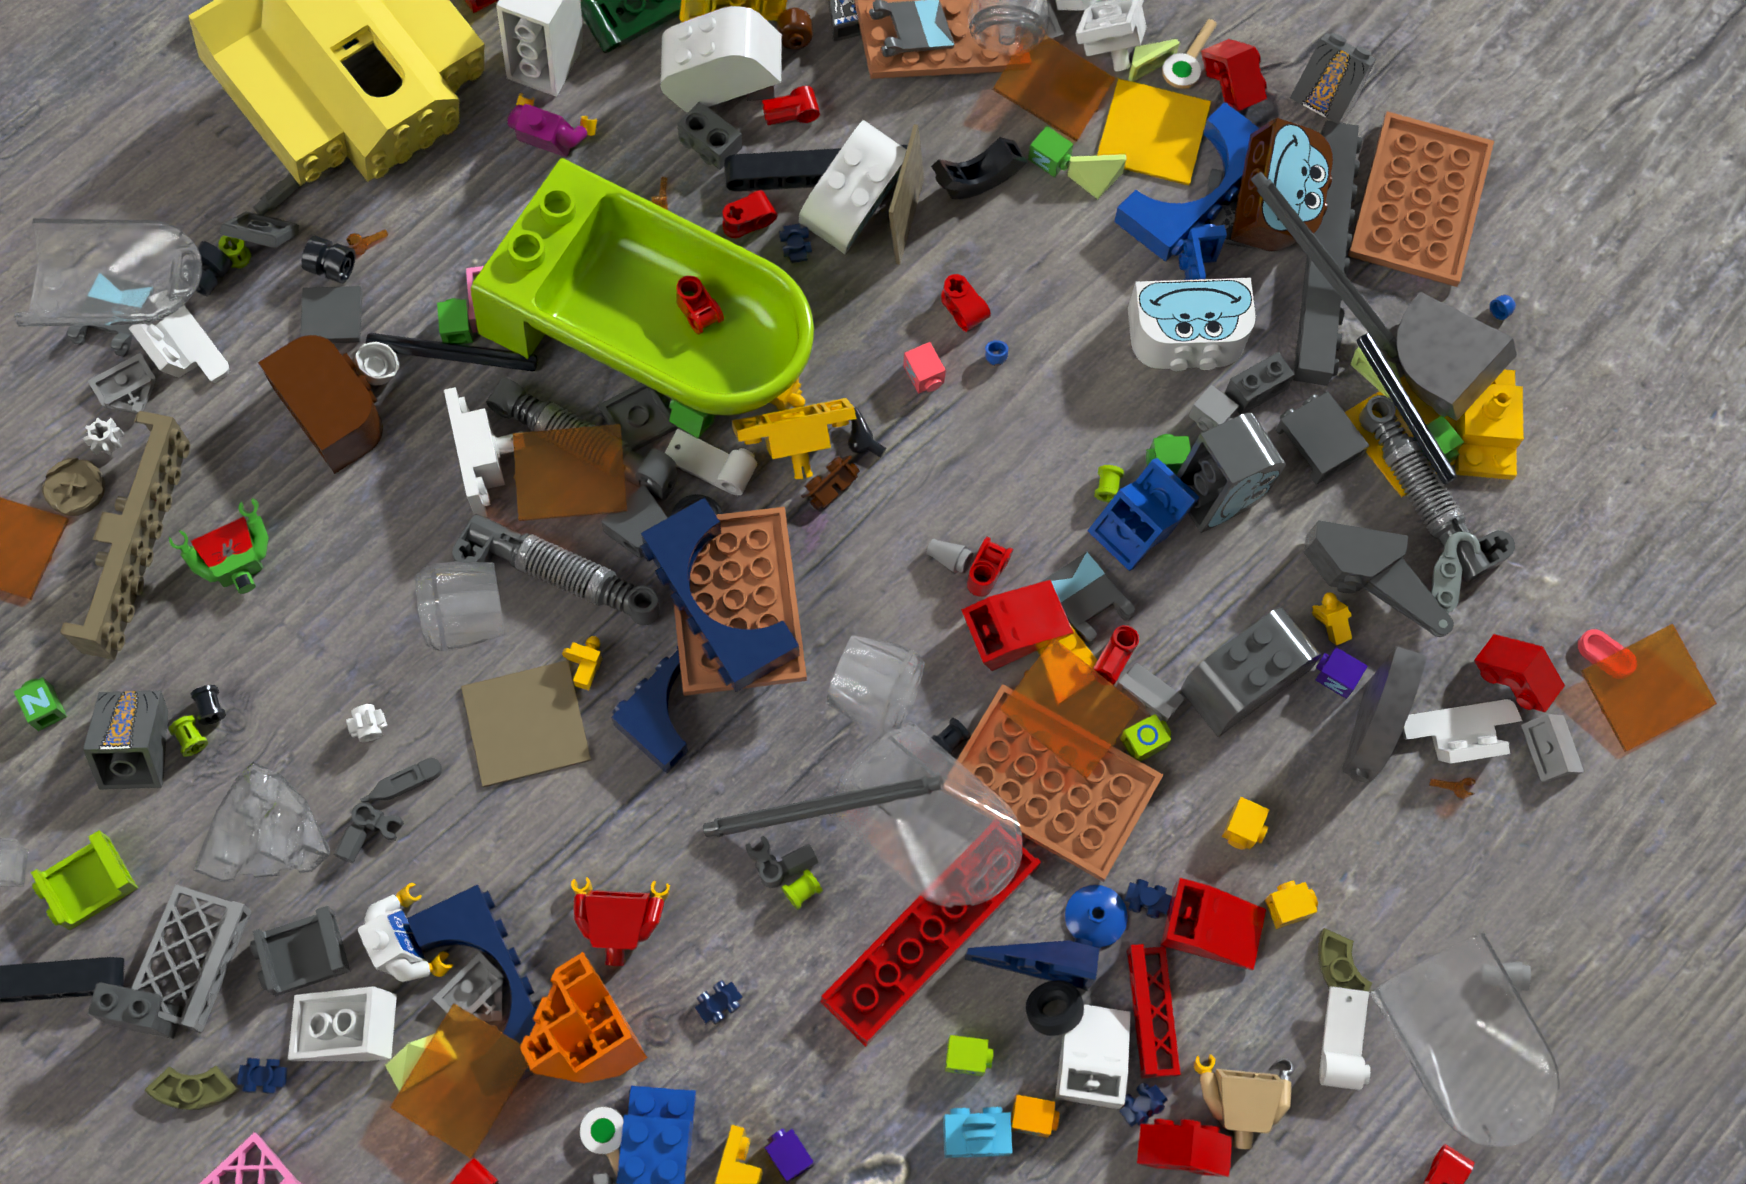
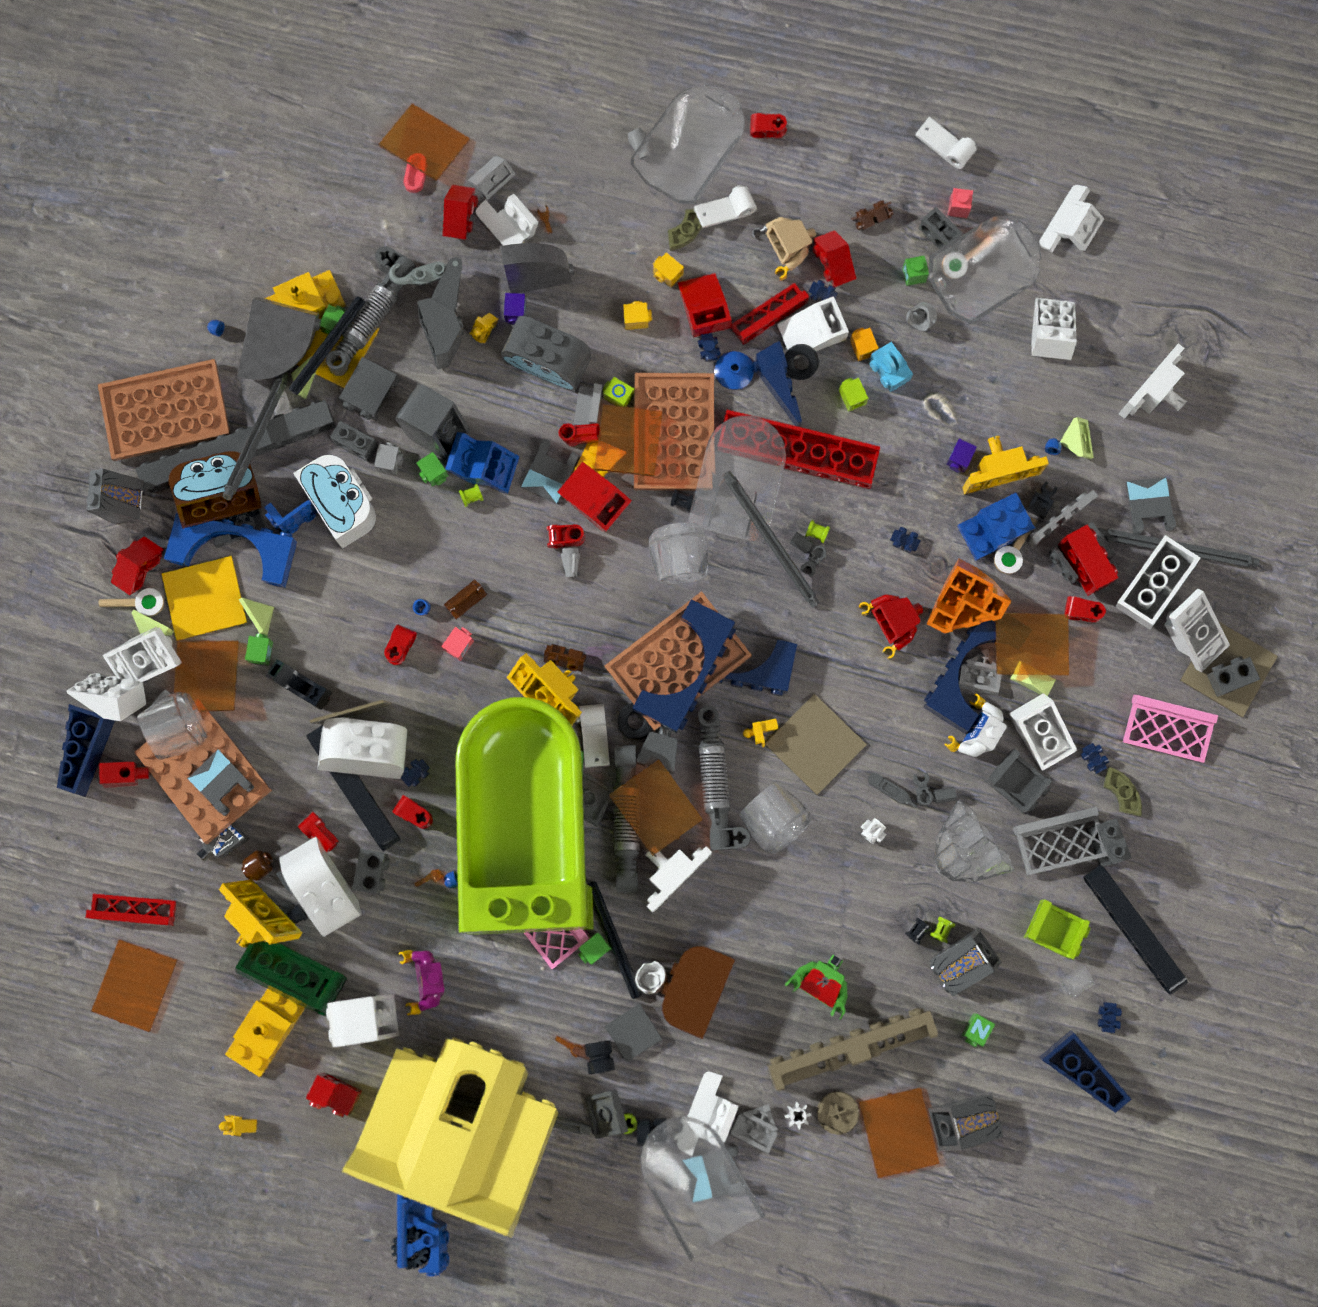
camera: 115 degrees left, 10 degrees up
red piece [676,275,724,335] -> none
black animal [848,407,887,458] -> none
none -> reddish brown hinge [444,580,488,620]

